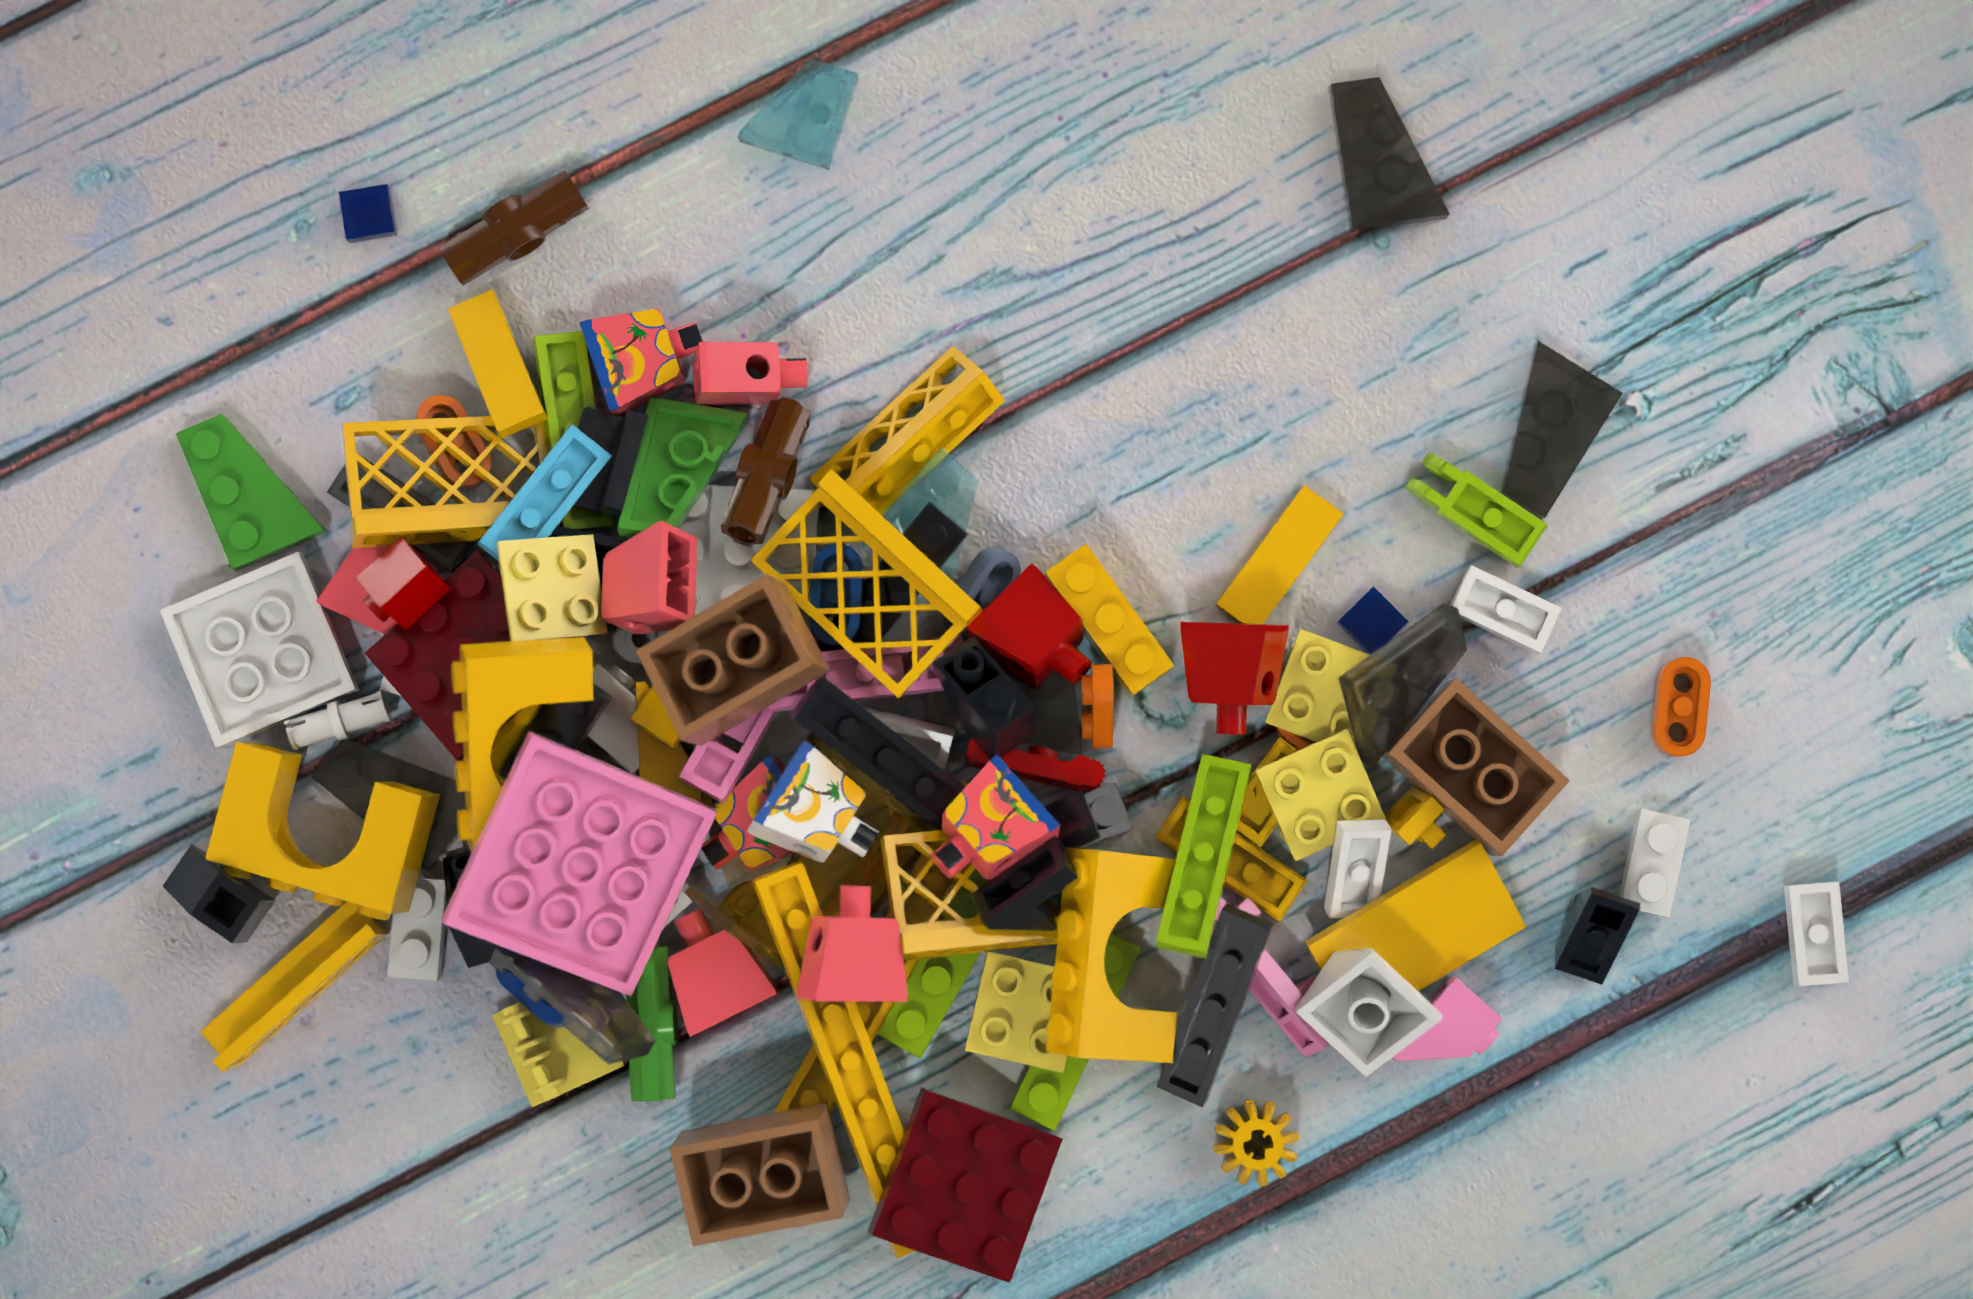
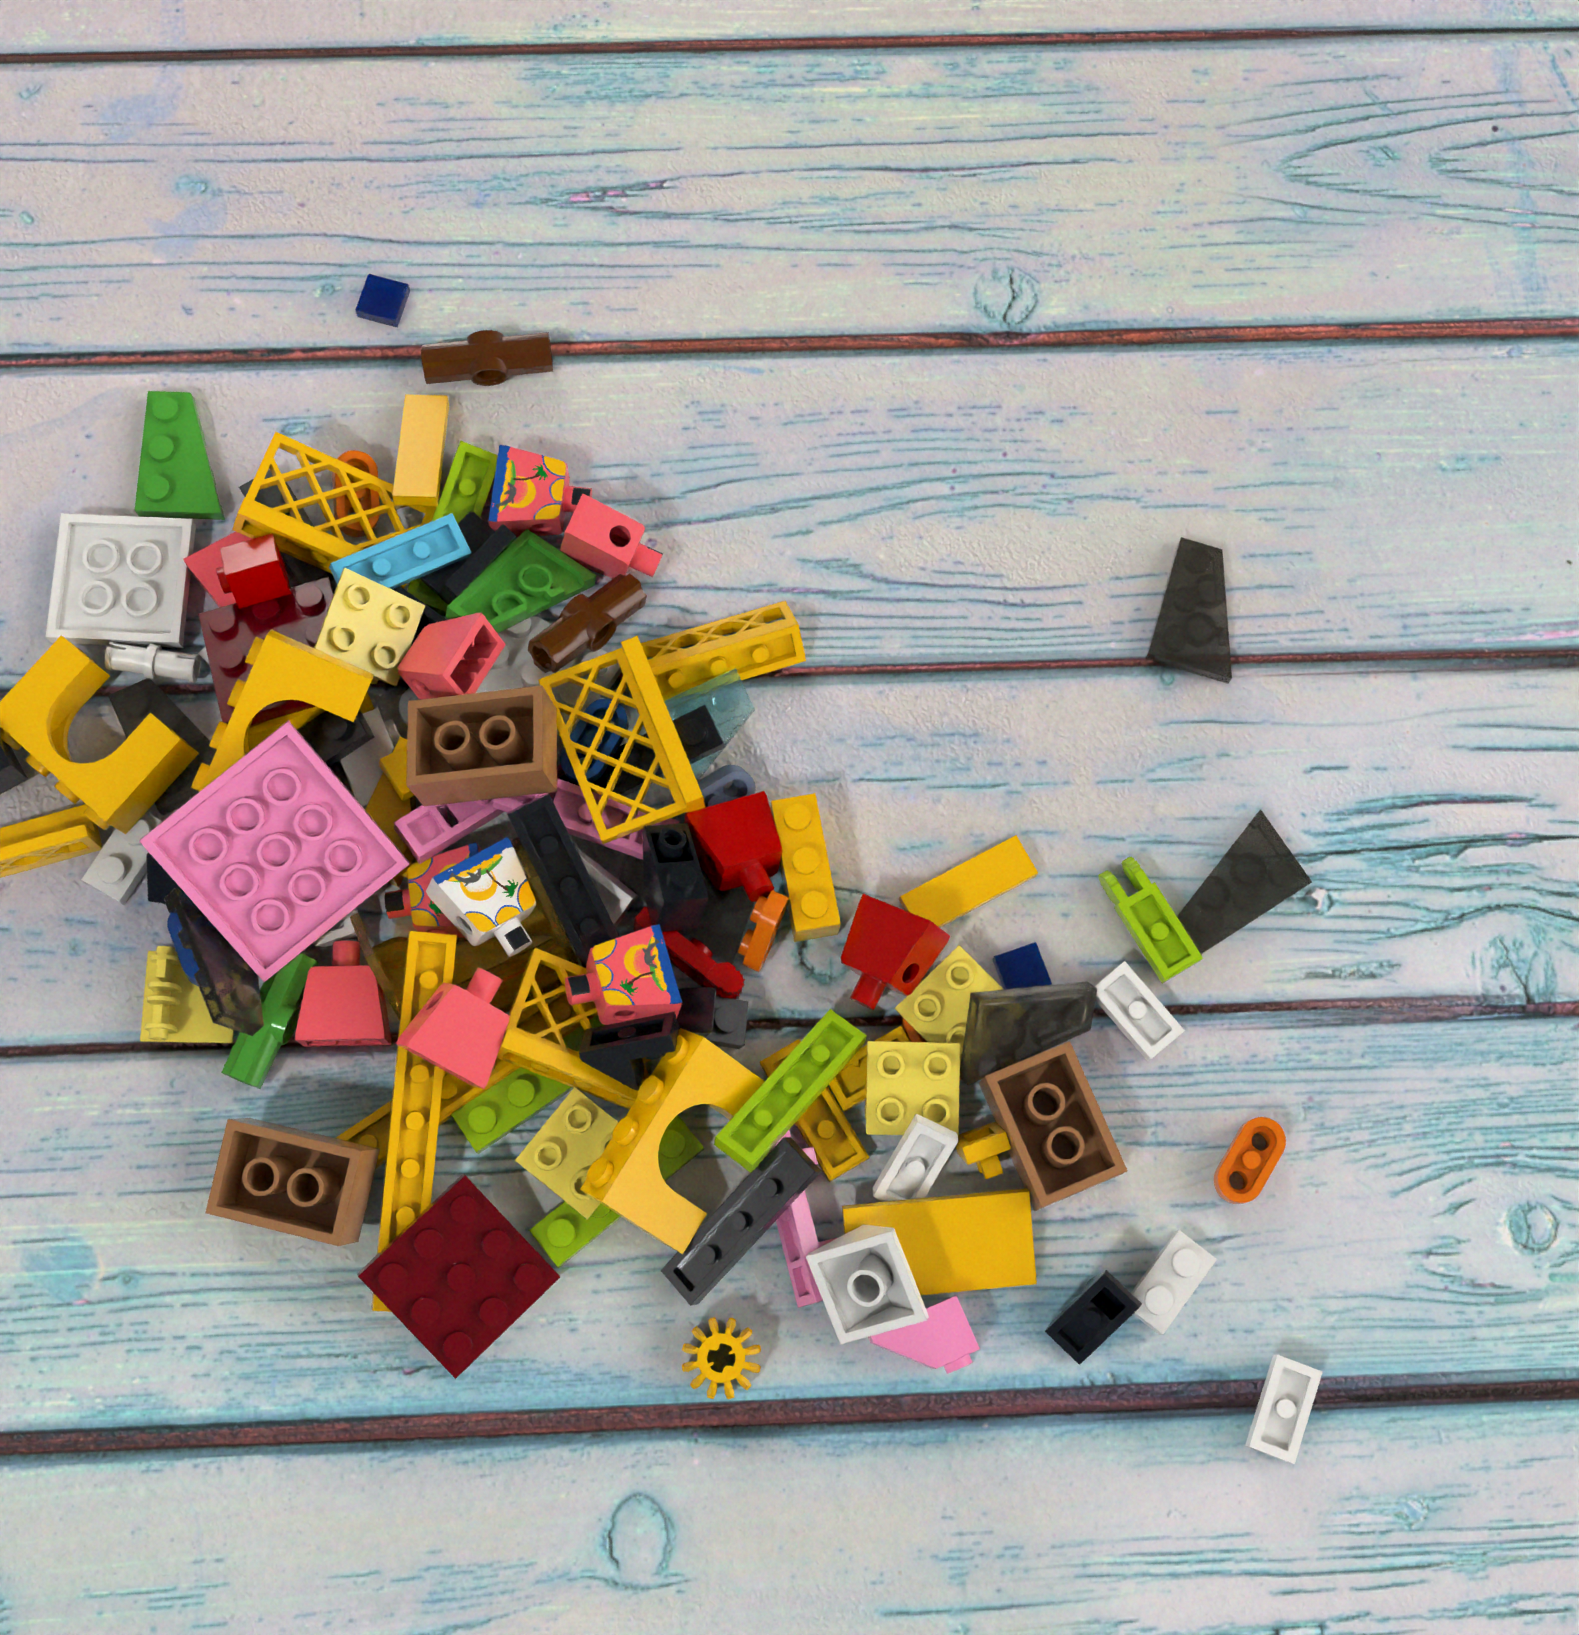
camera: 20 degrees right, 10 degrees down
clear light blue wing [738,59,859,170] -> none

